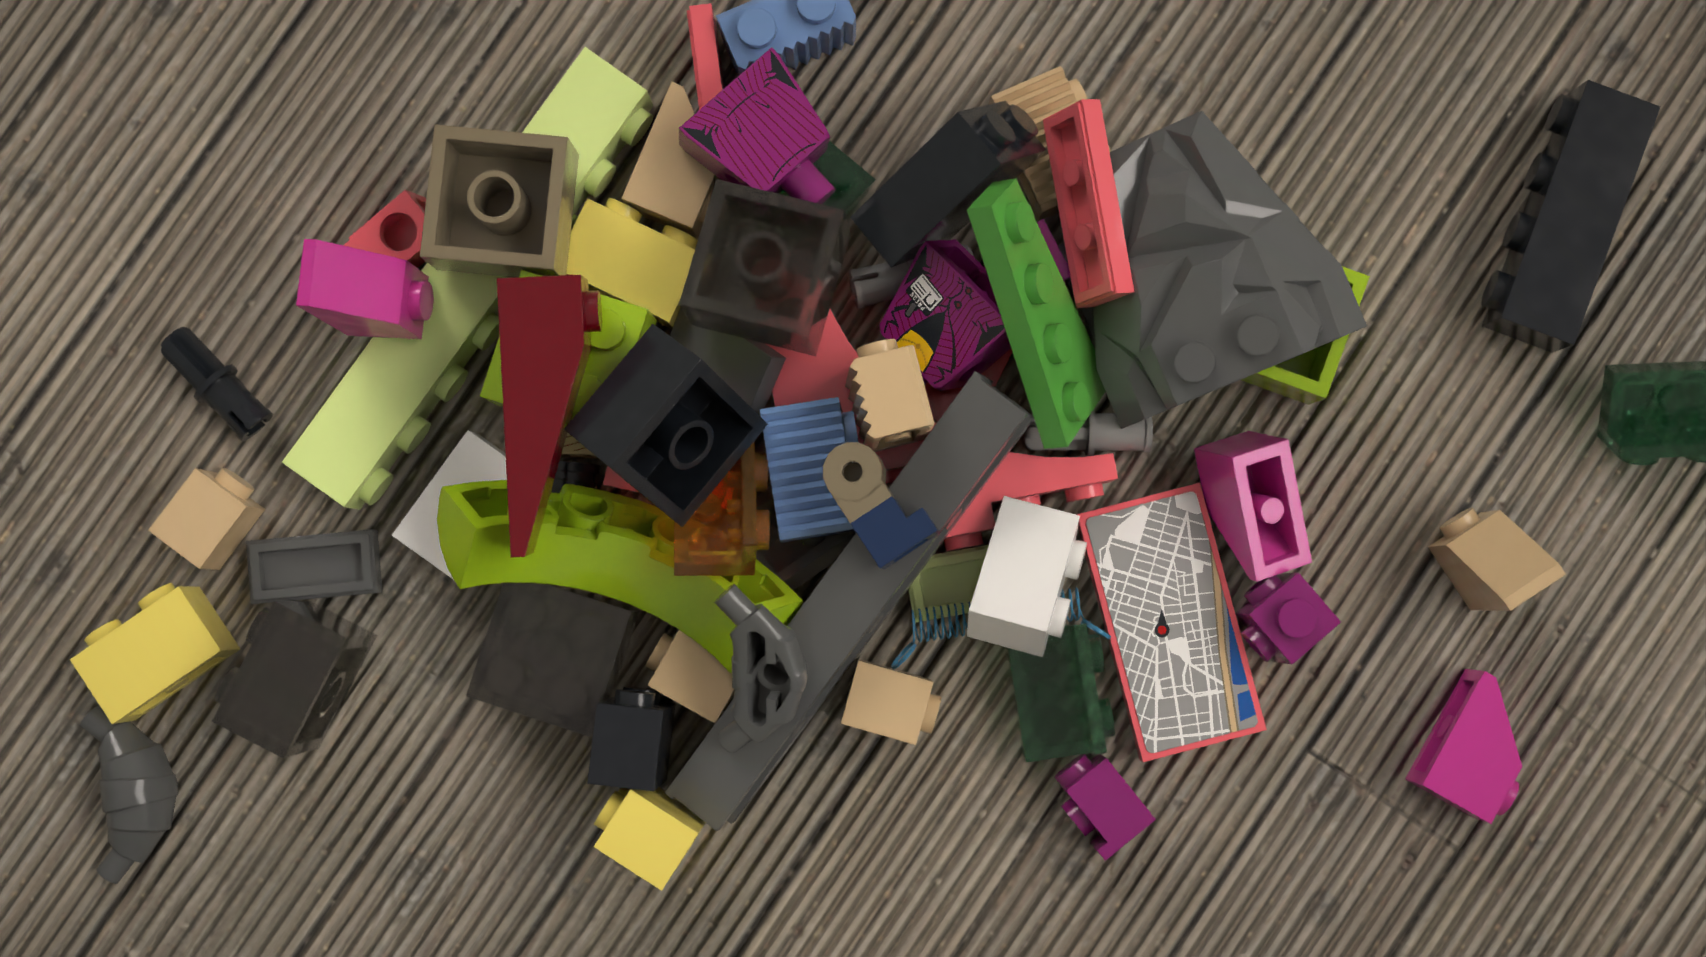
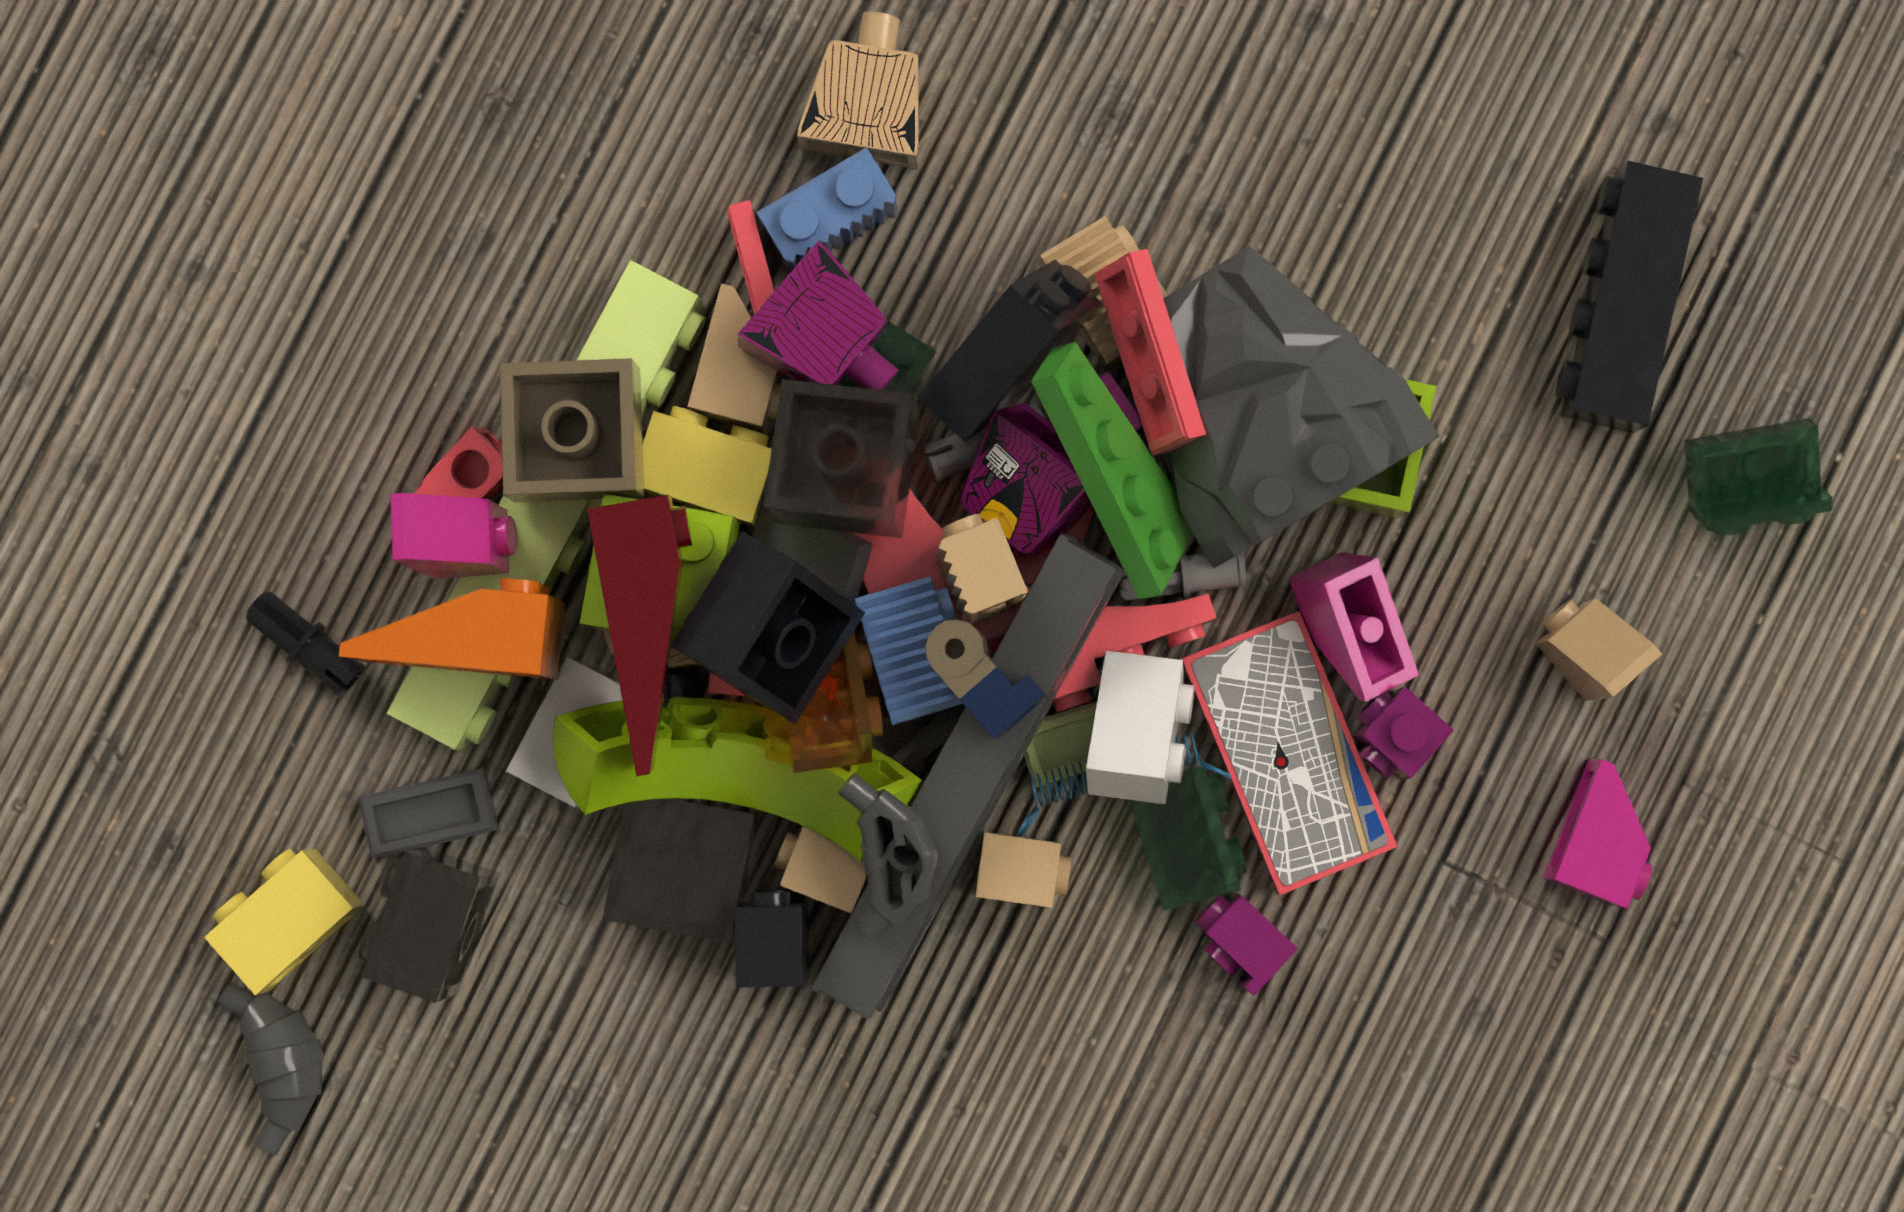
camera: 10 degrees left, 0 degrees up
tan brick [148,467,265,570] -> none
light yellow brick [594,787,705,891] -> none
none -> orange slope [339,578,566,680]

